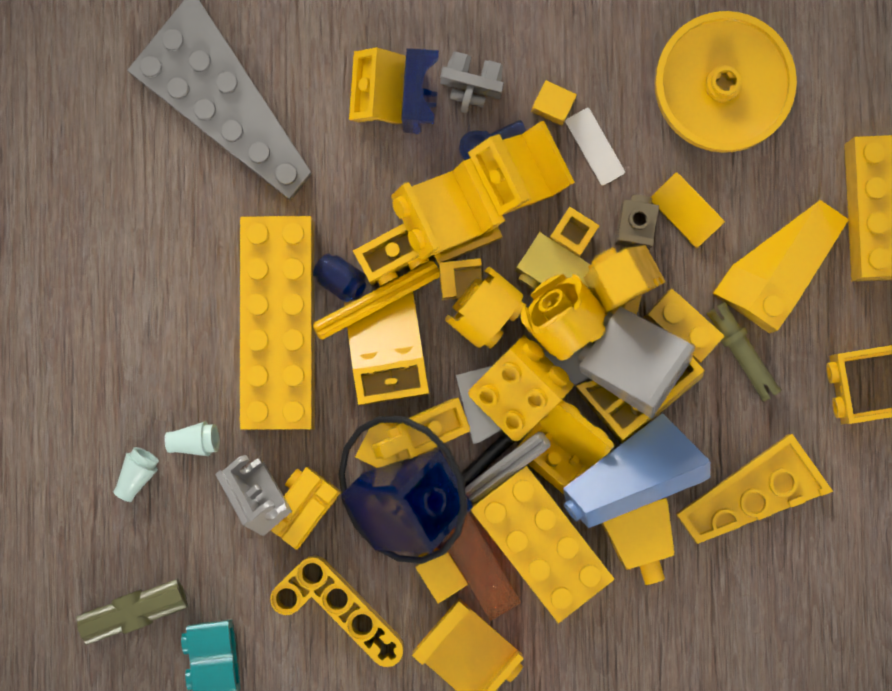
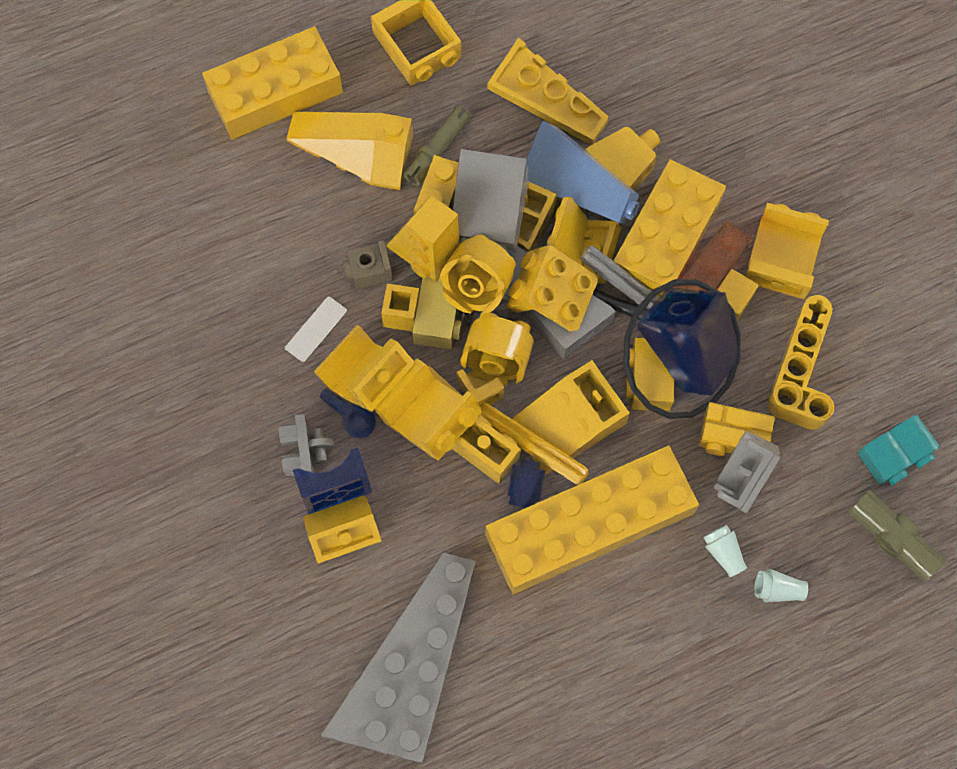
camera: 115 degrees left, 15 degrees down
yellow hinge [371,398,470,460] -> none
yellow slope [531,80,577,126] -> none
yellow slope [651,172,725,249] -> none
yellow dish [654,11,797,153] -> none

